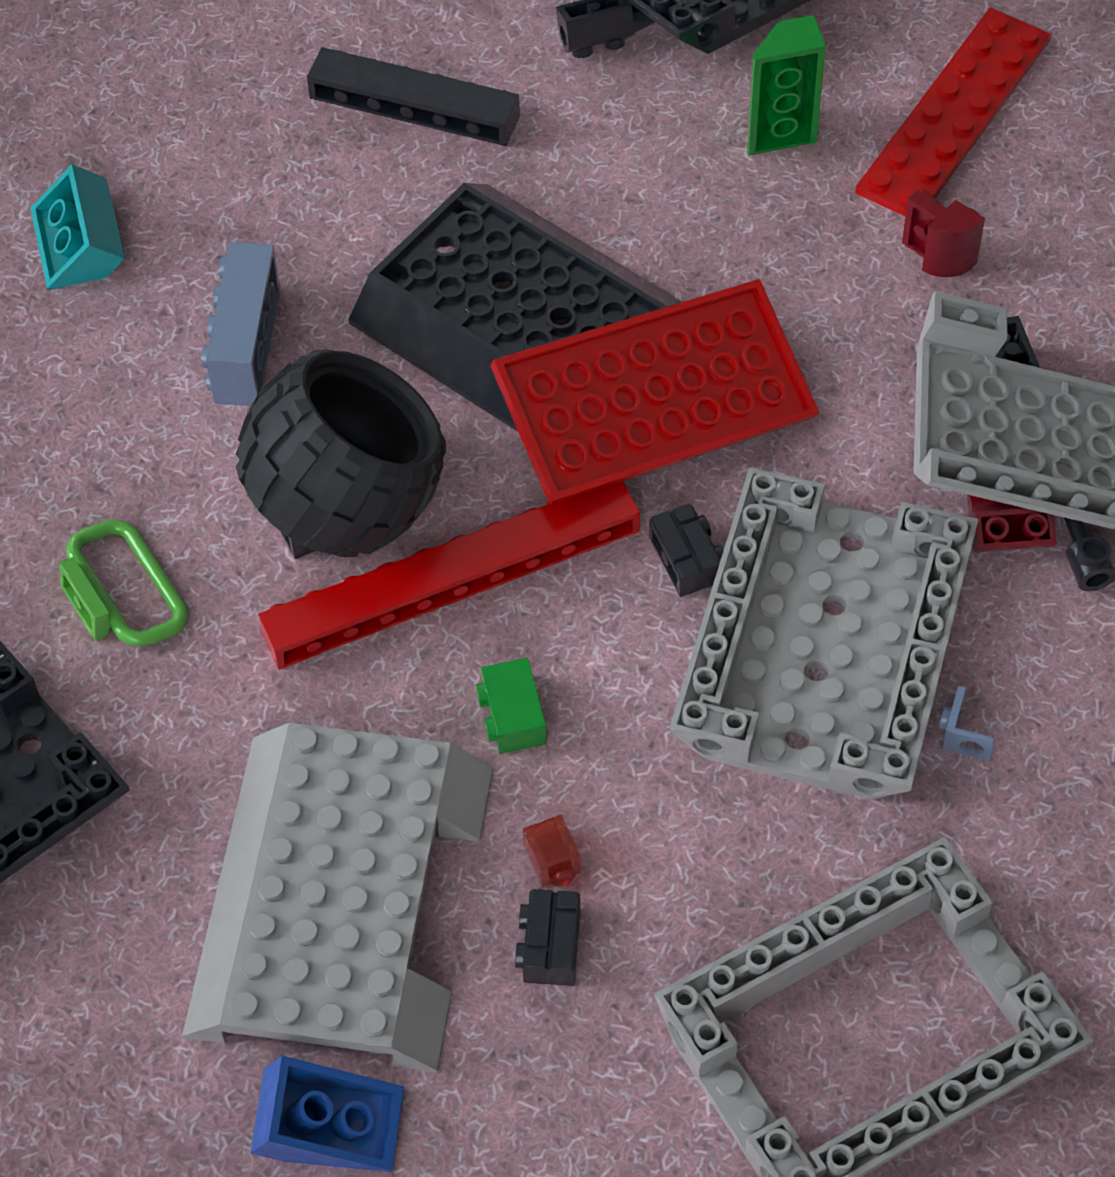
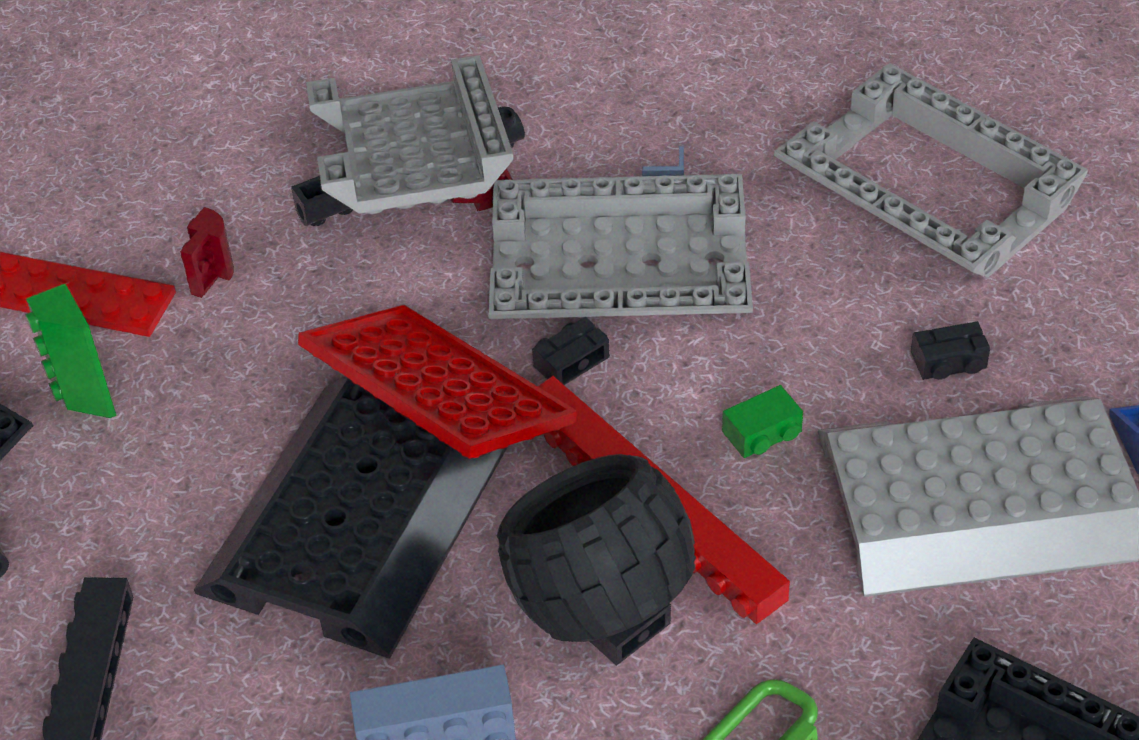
camera: 105 degrees left, 10 degrees down
clear red brick [523,814,581,887] -> none

